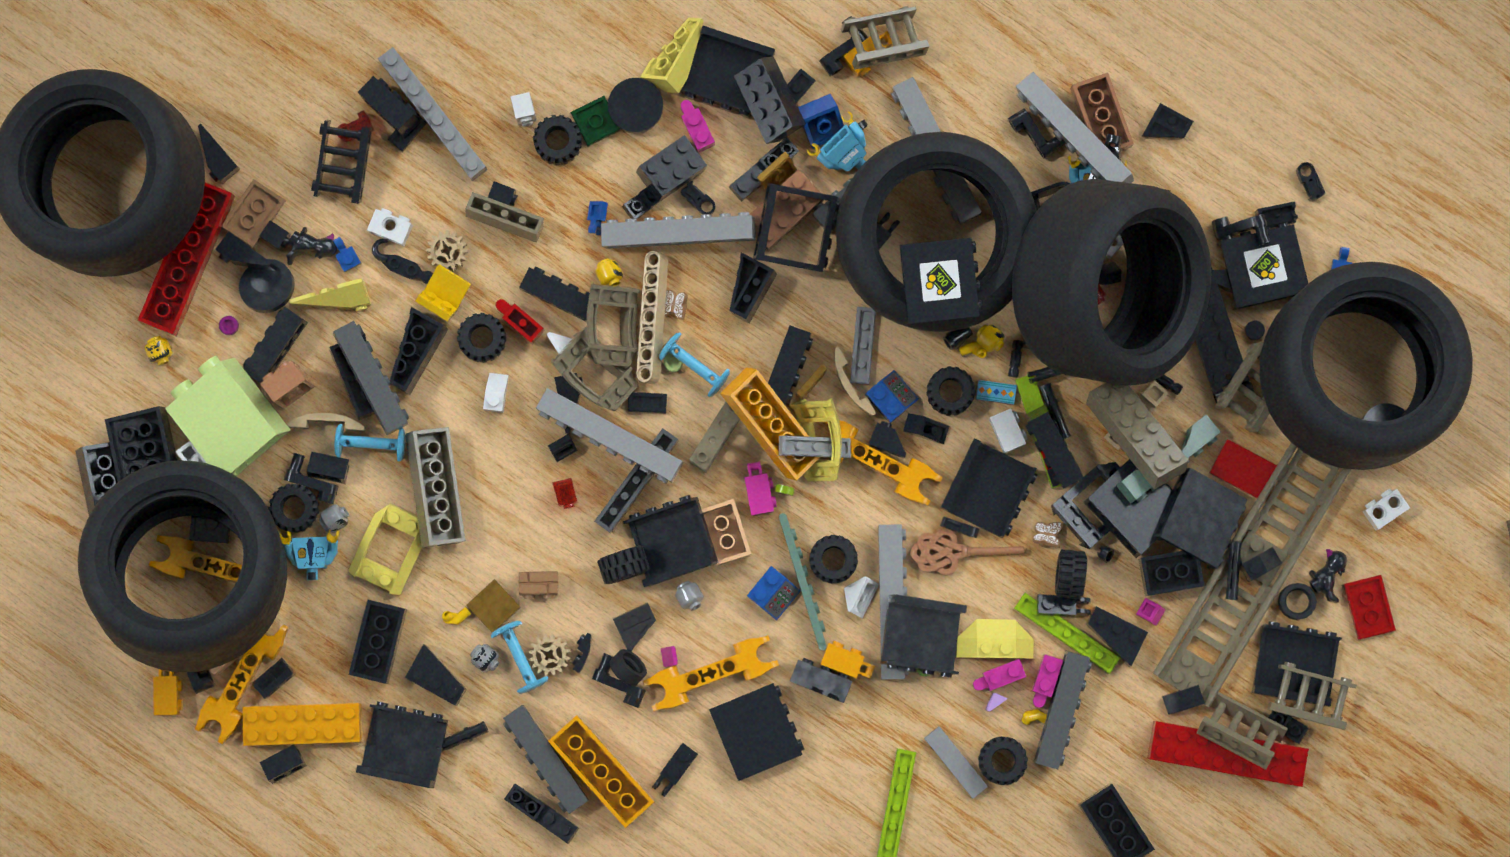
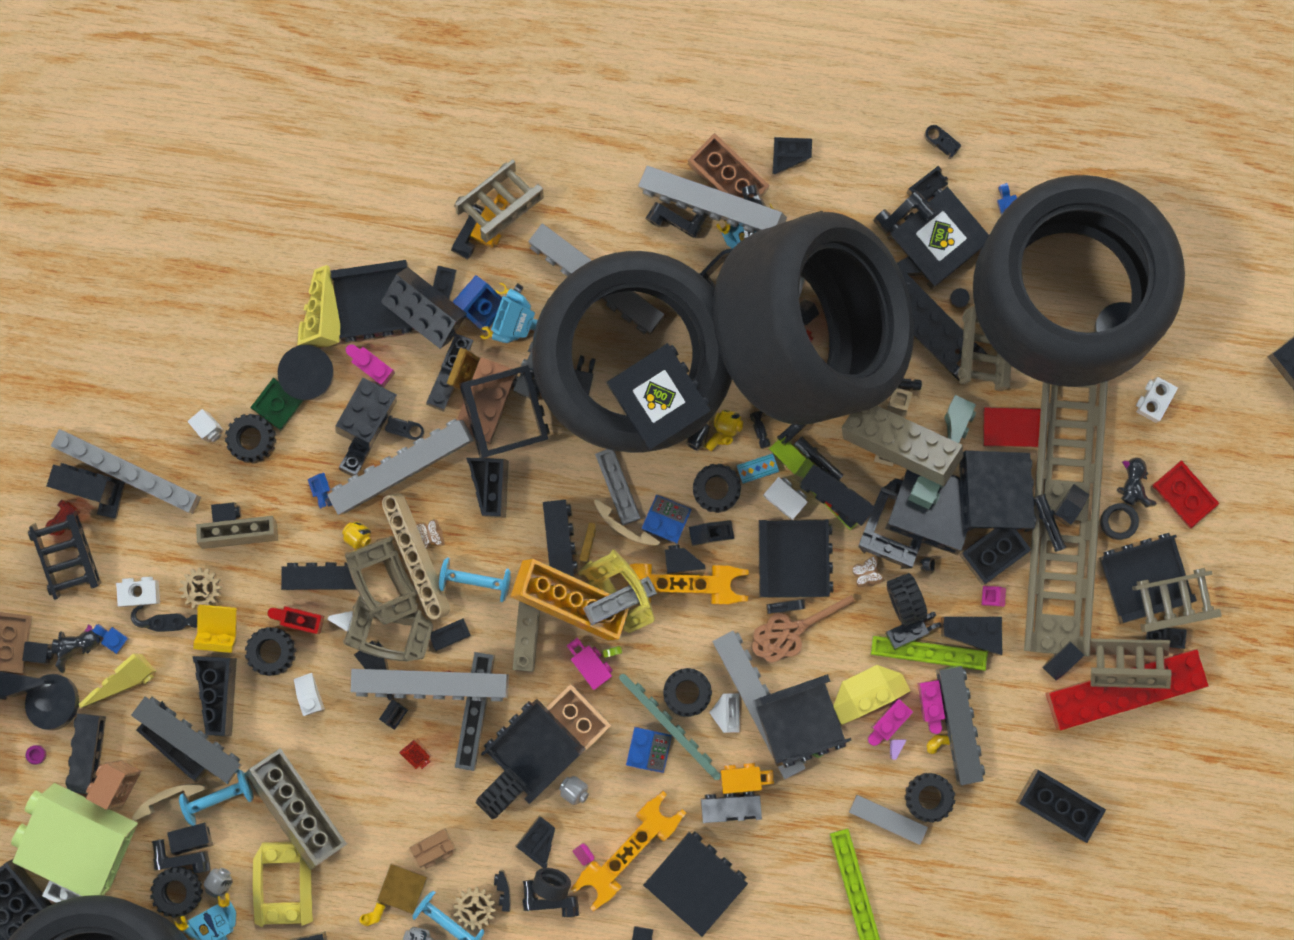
camera: 25 degrees left, 0 degrees up
yellowish green tile [664,353,683,372] -> none

